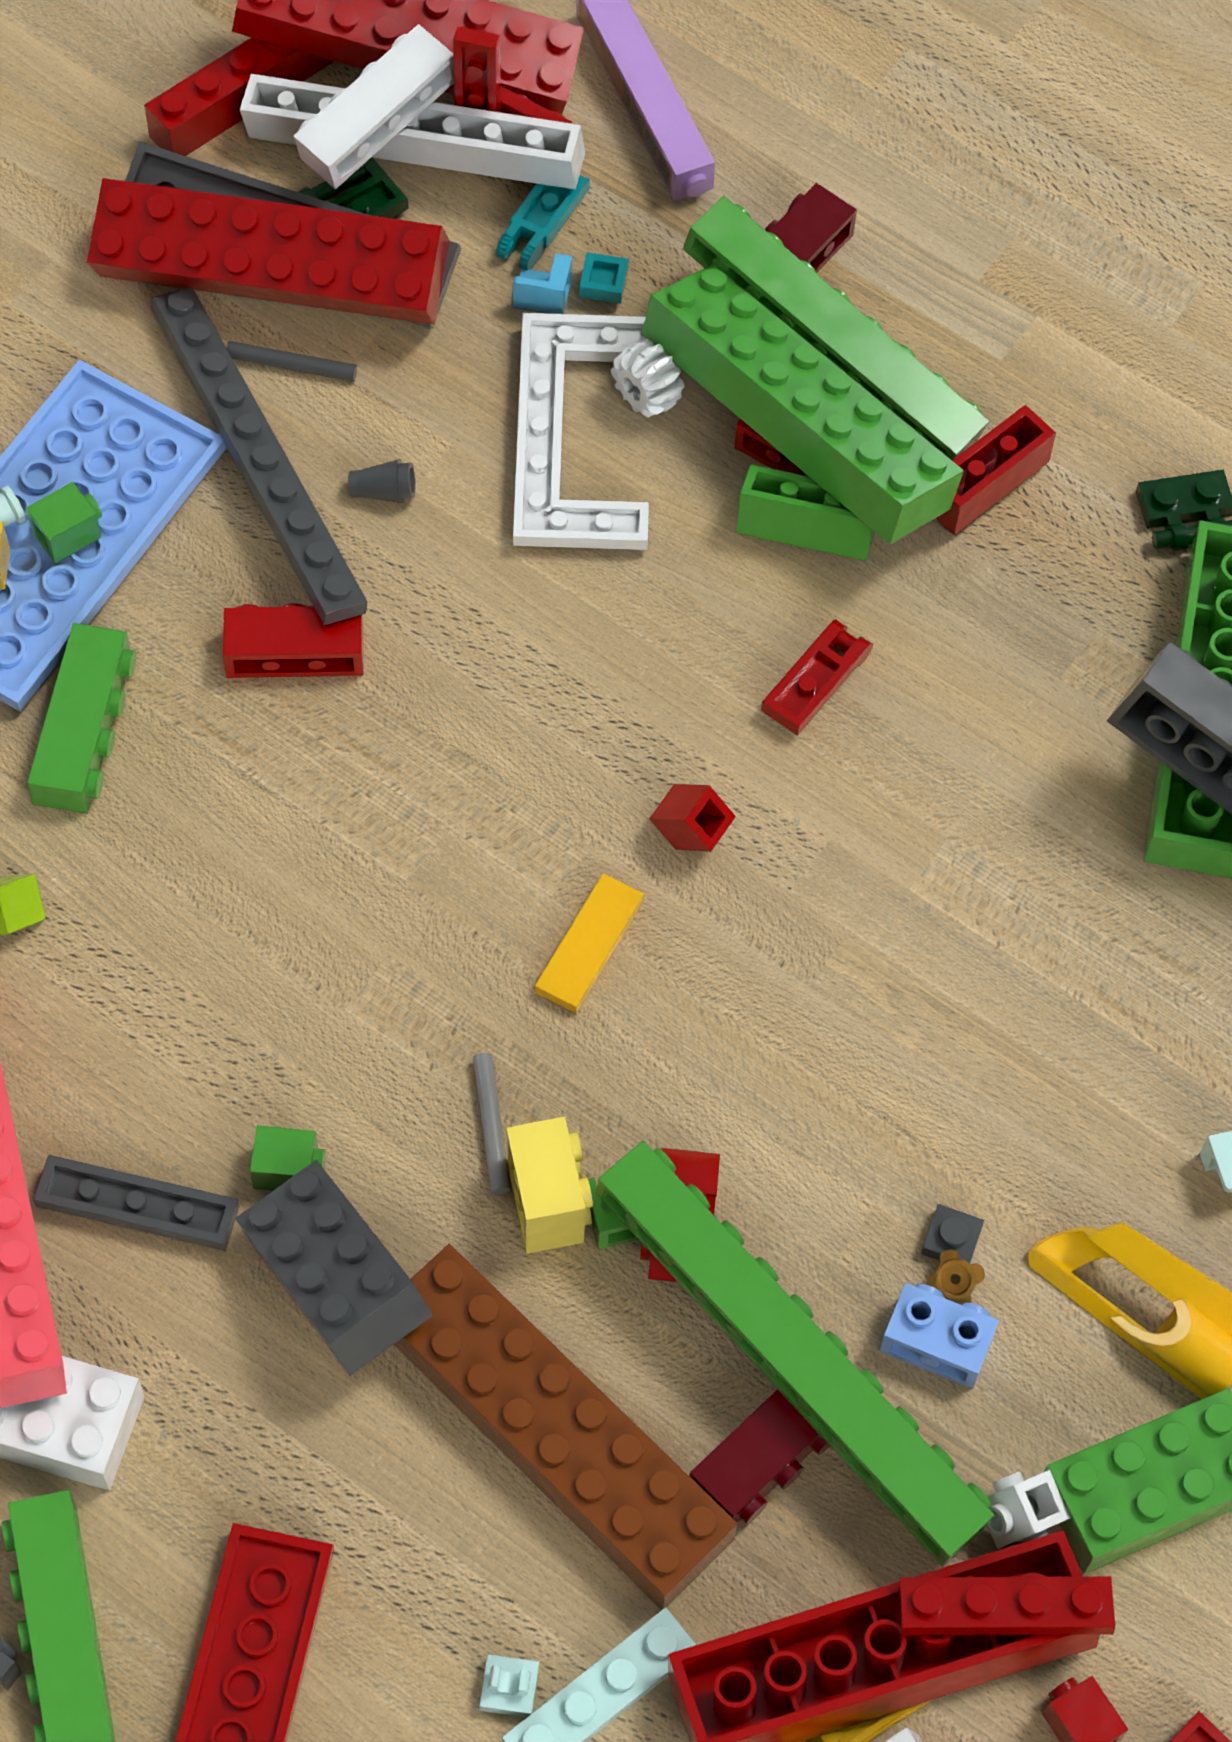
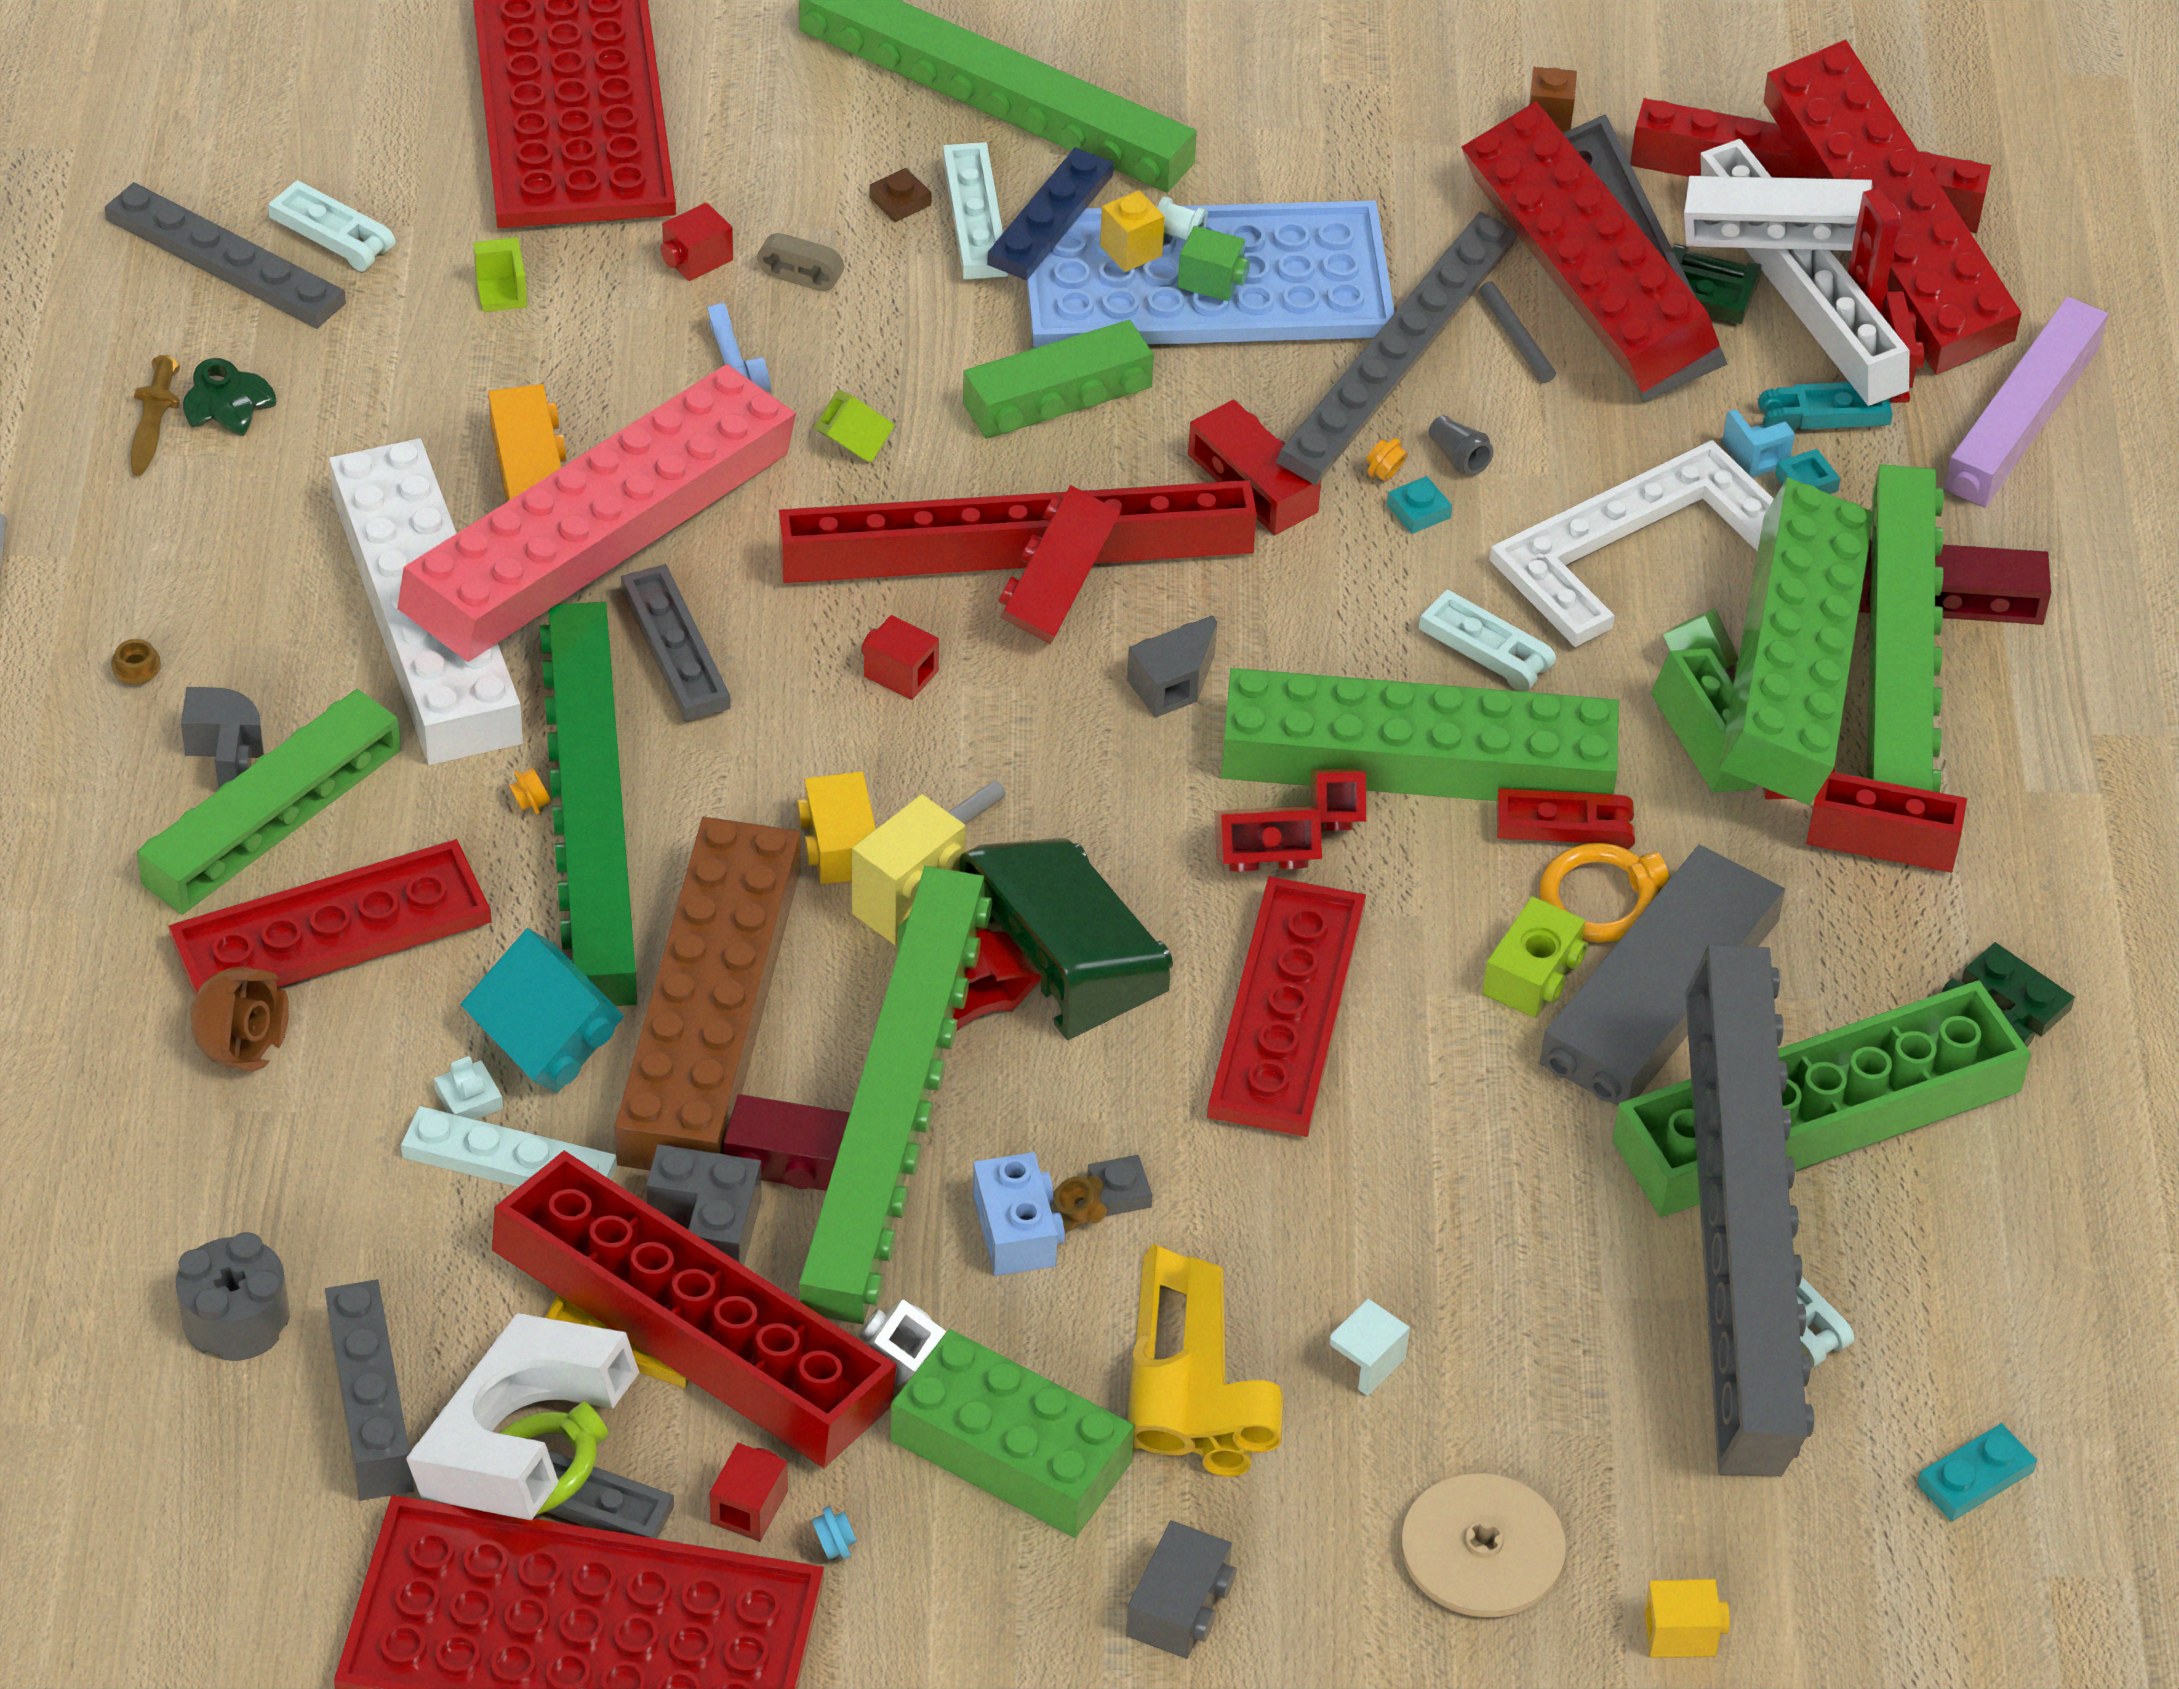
camera: 55 degrees right, 15 degrees down
dark grey brick [235,1160,433,1376] -> none
bright green brick [250,1125,326,1191] -> none
yellow tile [535,873,644,1014] -> none
white gear [611,339,685,418] -> none
red plate [899,1576,1116,1636] -> none
none -> teal brick [460,928,625,1093]
none -> light orange plate [509,767,551,814]
none -> green brick [540,601,637,1006]
none -> dark grey brick [646,1144,762,1265]
none -> red brick [779,480,1257,583]
none -> yellow brick [796,771,876,885]
none -> medium azure plate [812,1505,857,1560]
none -> red brick [861,615,939,700]
none -> dark green windscreen [959,838,1173,1041]
none -> red brick [998,485,1121,644]
none -> dark grey slope [1127,615,1218,718]
none -> red plate [1207,876,1366,1137]
none -> red brick [1214,806,1322,872]
none -> bright green brick [1221,668,1619,801]
none -> light orange plate [1366,438,1408,482]
none -> teal plate [1387,476,1452,534]
none -> light aqua plate [1419,589,1556,692]
none -> lime brick [1482,896,1588,1018]
none -> dark orange brick [1528,67,1577,133]
none -> light orange piece [1539,843,1670,943]
none -> dark grey brick [1540,844,1785,1106]
none -> bright green panel [1663,608,1739,670]

